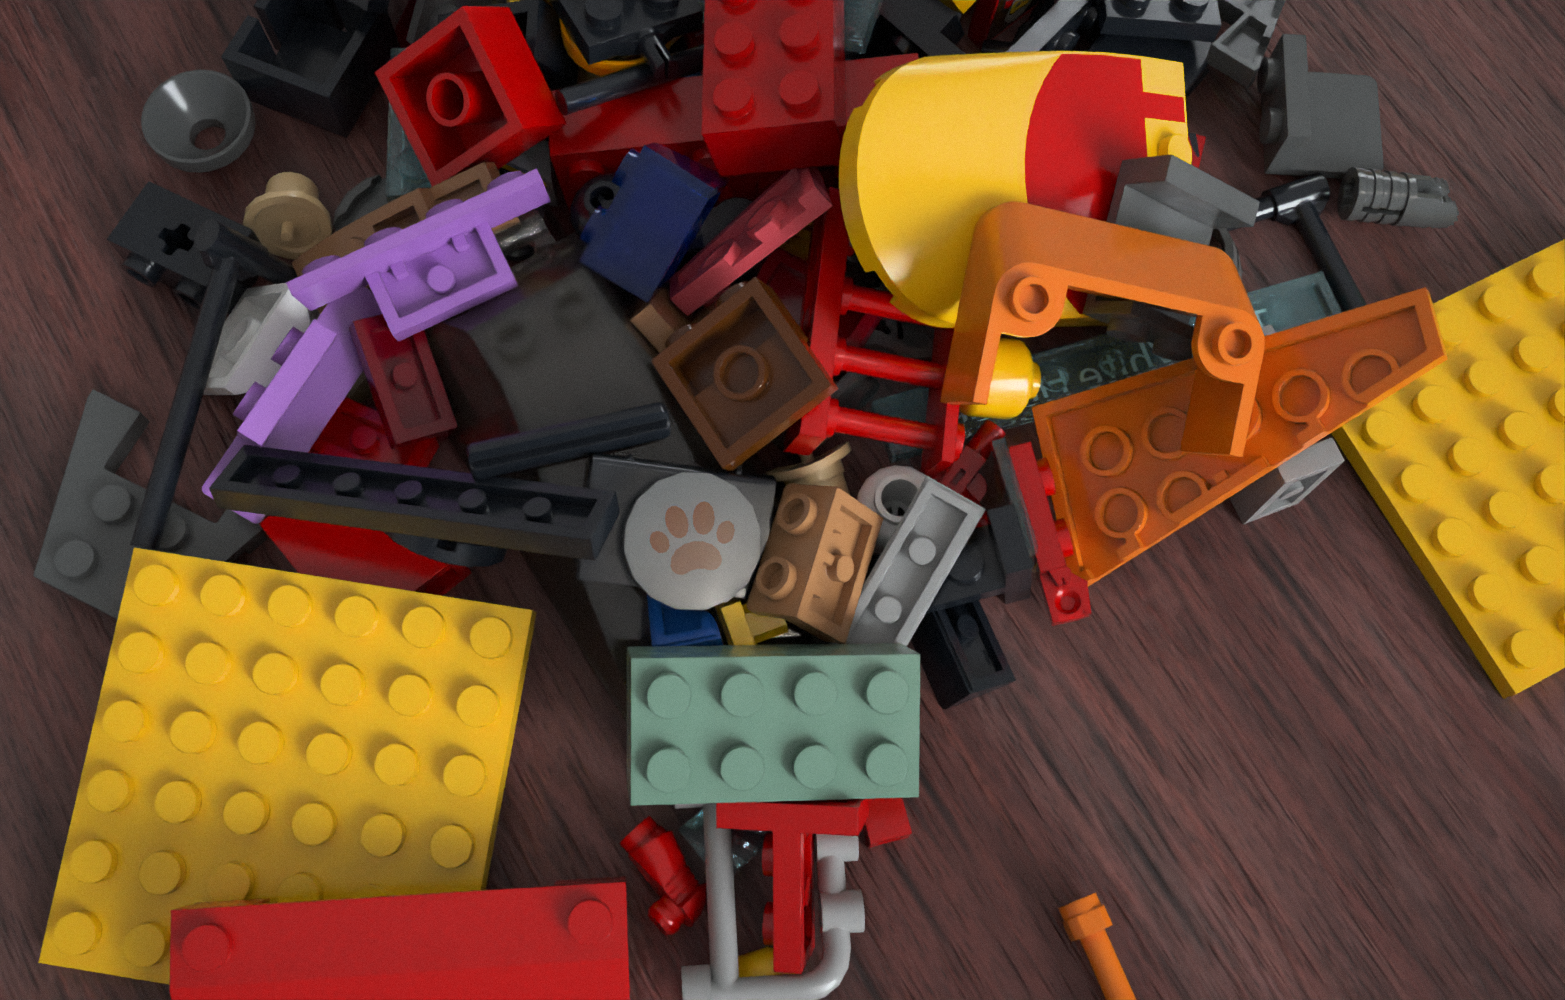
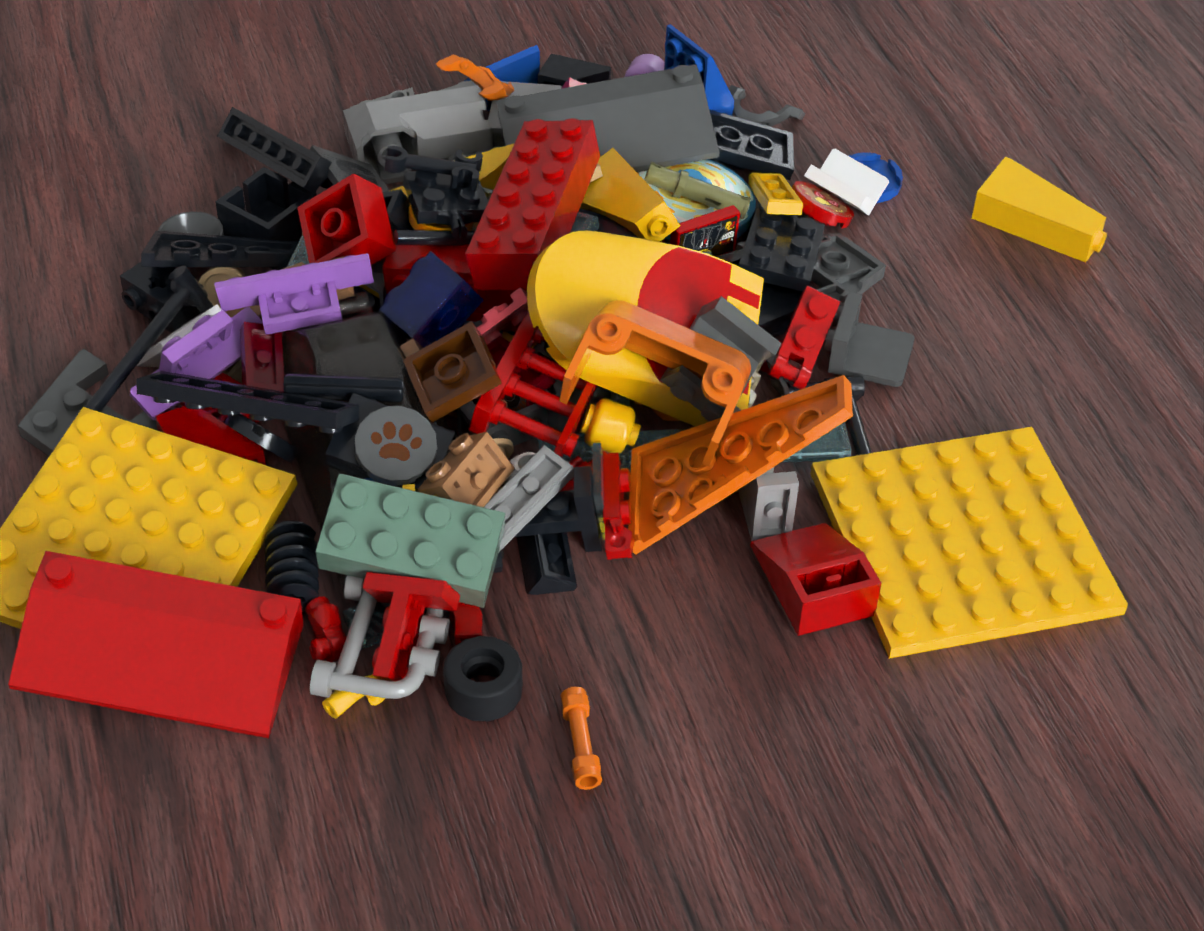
camera: 15 degrees right, 25 degrees down
dark grey hinge [1337,167,1459,229] -> none
none -> black wing [141,231,301,270]
none -> black piece [264,521,319,614]
none -> black tyre [443,636,523,722]
none -> red slope [750,523,882,636]
none -> red plate [768,286,841,390]

